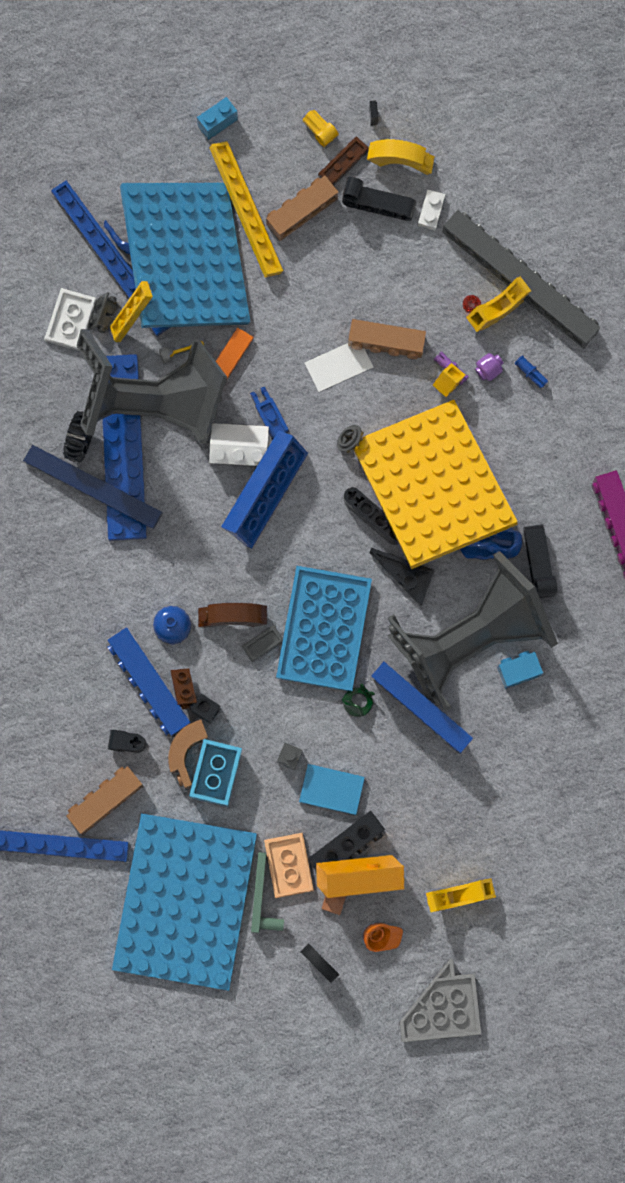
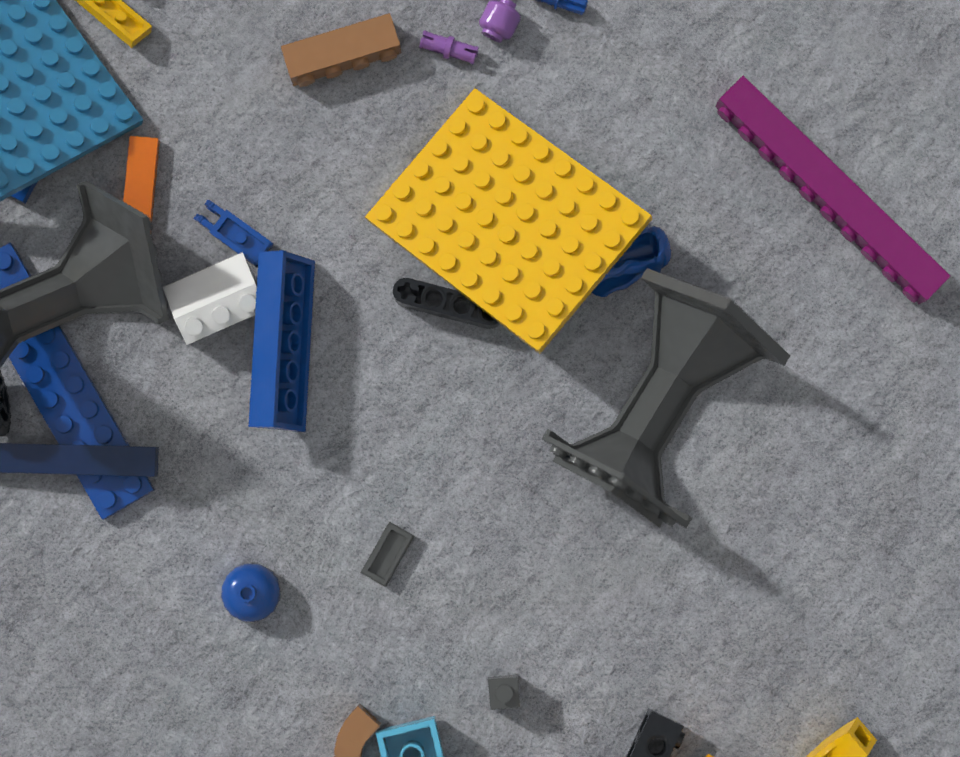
camera: 30 degrees left, 5 degrees up
blue brick [107,627,191,738] -> none
light grey hinge [159,341,204,364] -> none
reddish brown hinge [170,668,197,710] -> none
black brick [190,693,221,724] -> none
reddish brown arch [198,603,267,628] -> none
dark azure plate [276,566,372,692] -> none
dark azure tile [299,764,365,815] -> none
white sticker [305,343,373,392] -> none
dark grey gear [337,425,364,453] -> none
dark green piece [342,683,375,717] -> none
black wing [369,548,434,605] -> none
blue arch [371,662,473,754] -> none
yellow brick [433,363,465,397] -> none
dark azure brick [497,651,543,689] -> none
black beam [523,524,558,598] -> none

